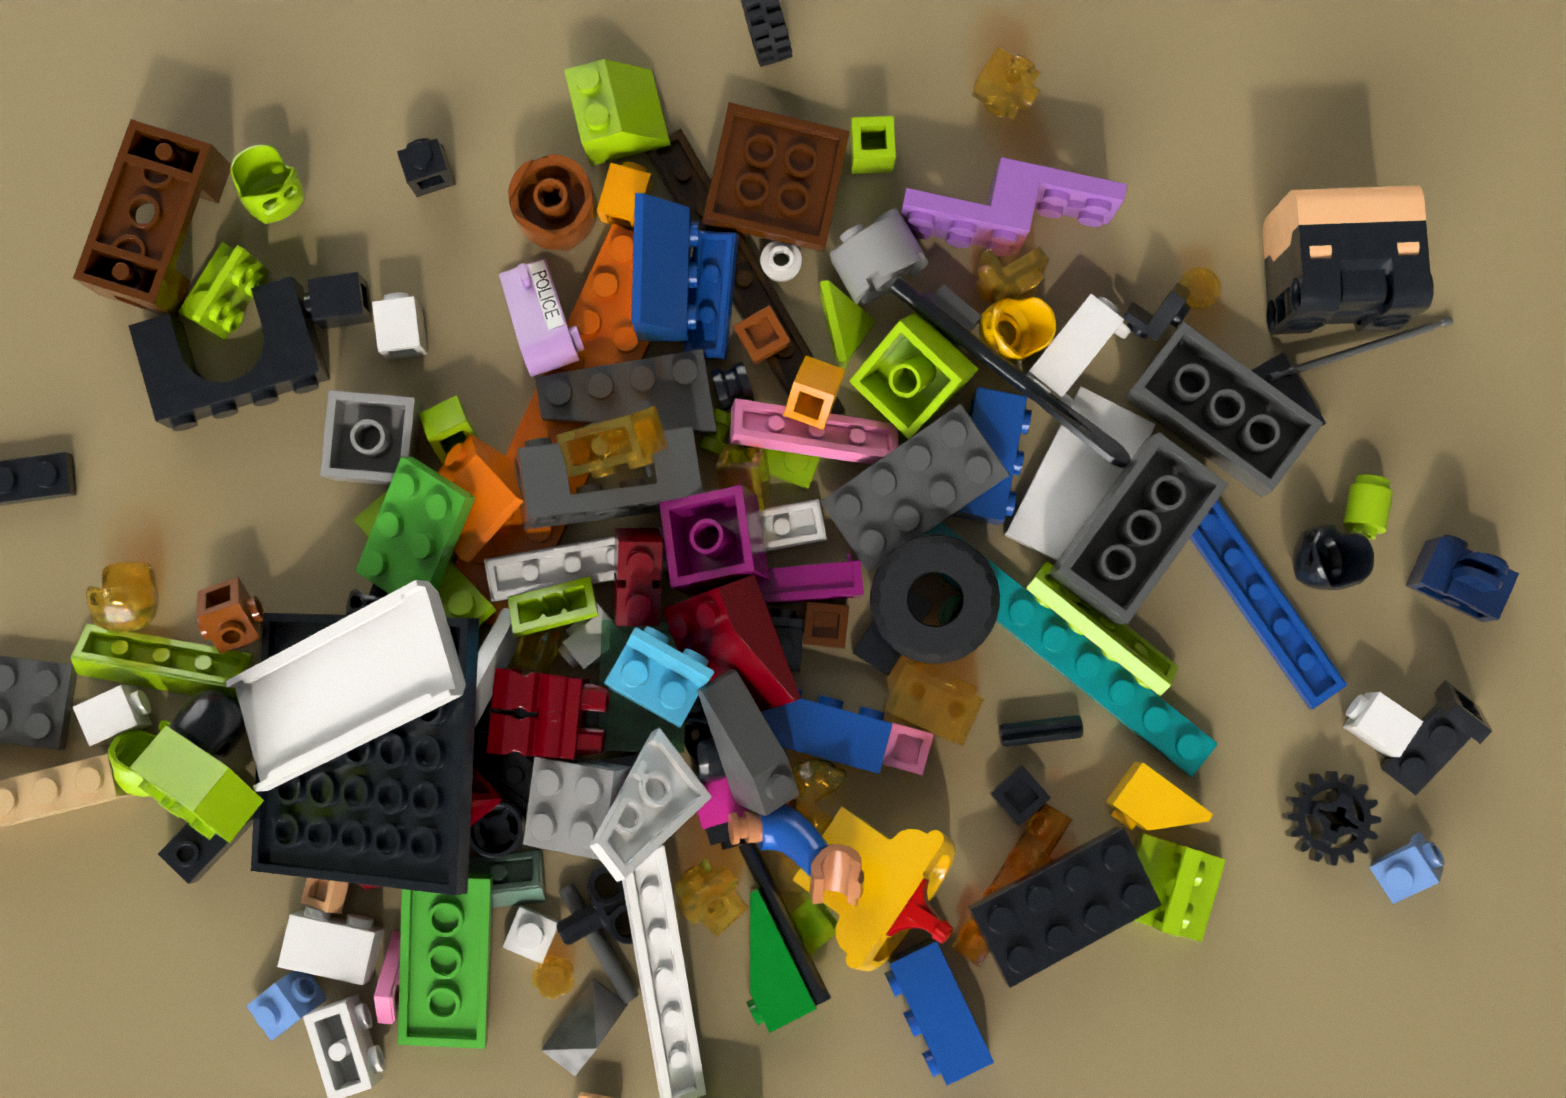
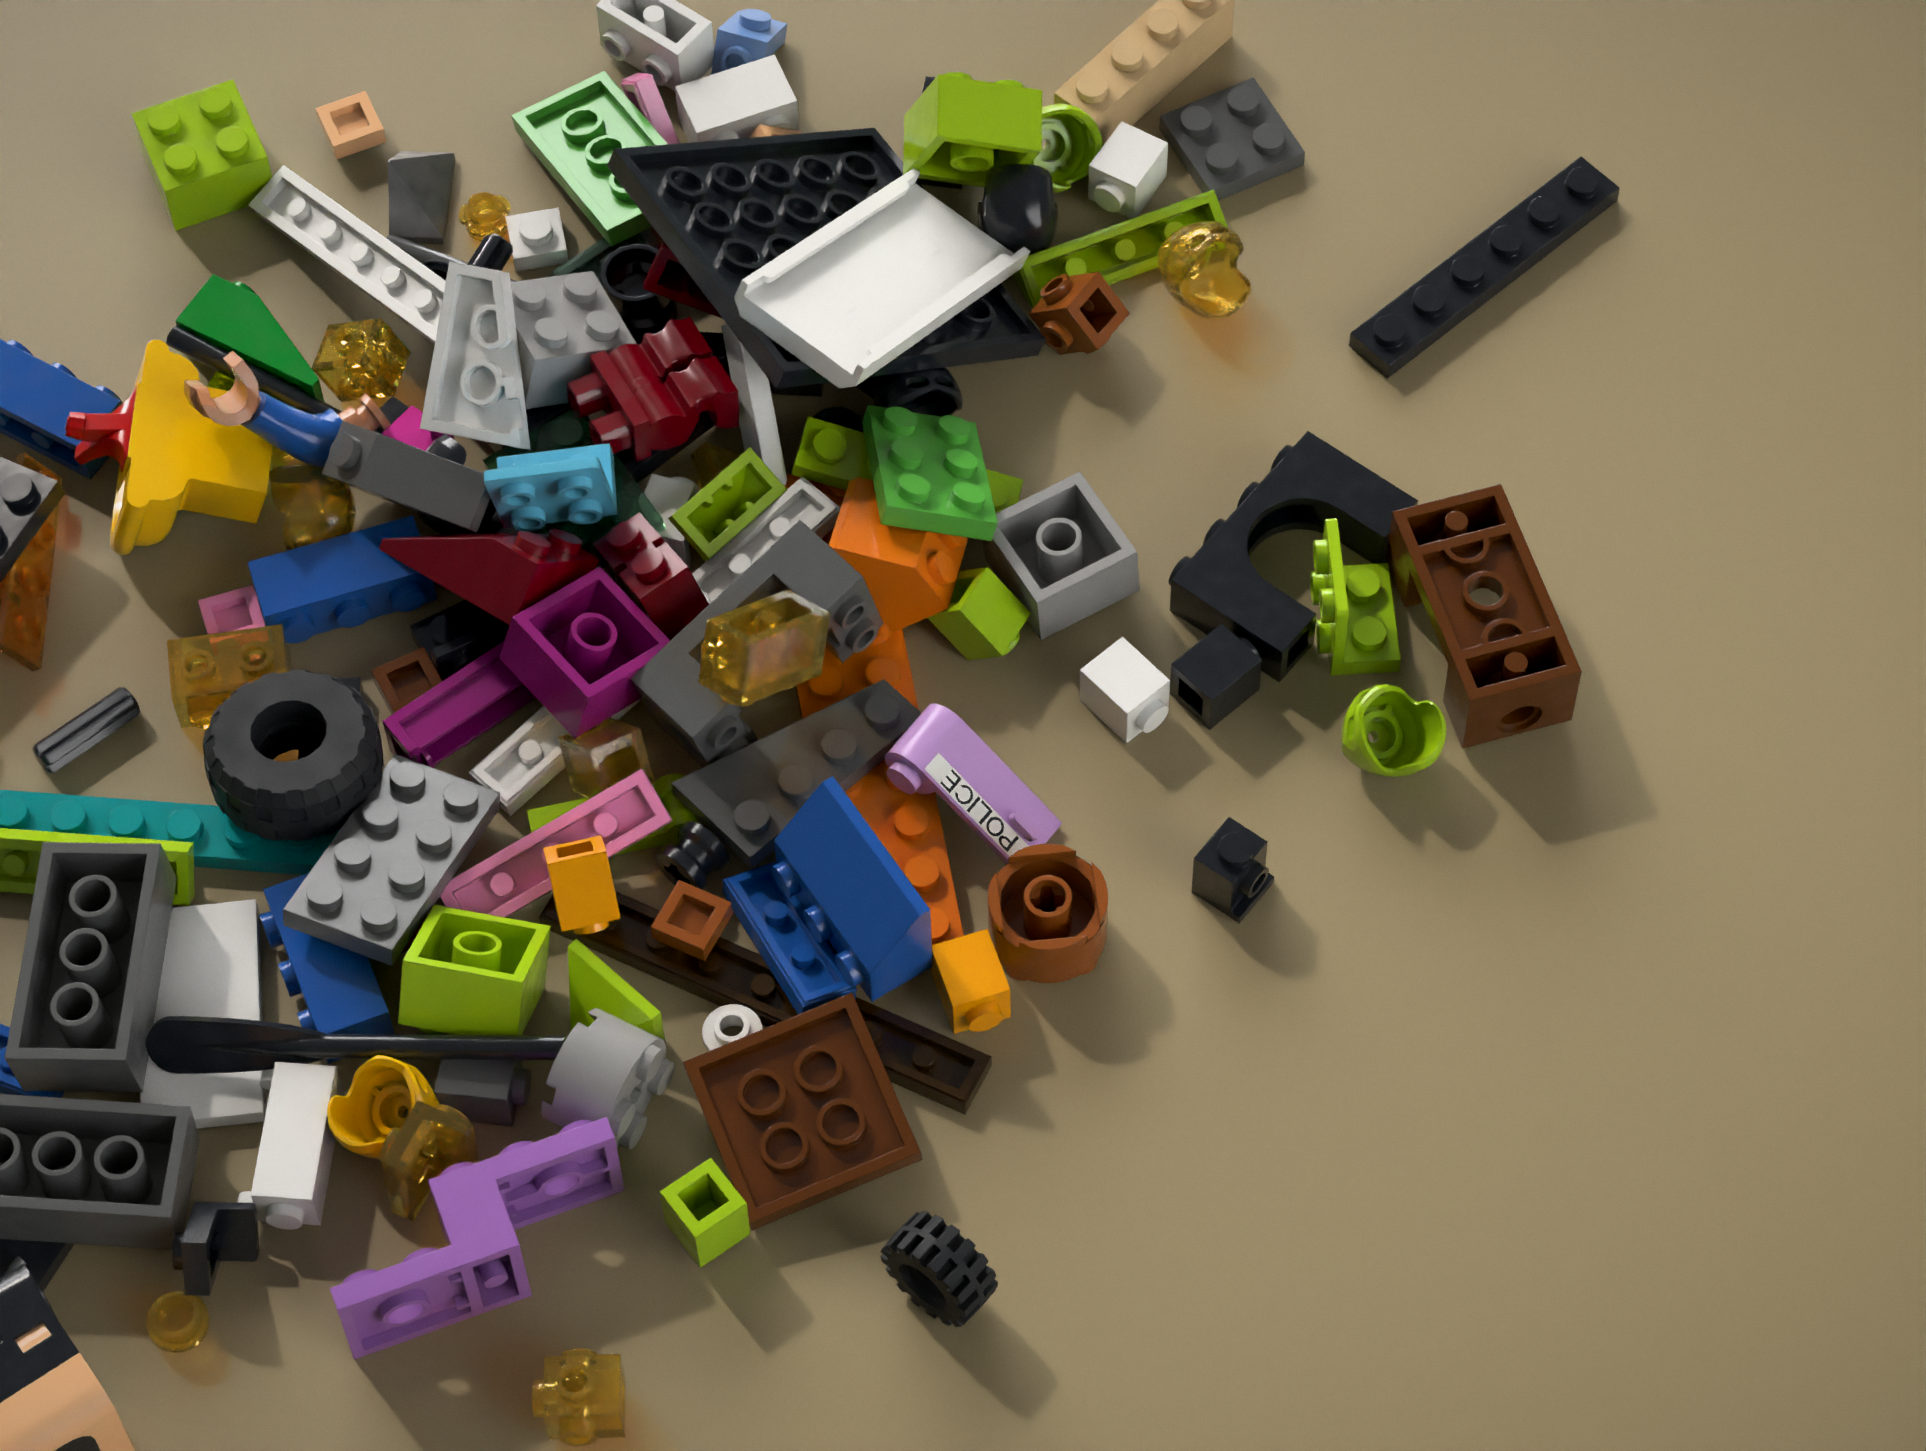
camera: 150 degrees right, 25 degrees down
lime slope [564,59,671,166] -> none
black plate [989,765,1051,826] -> none

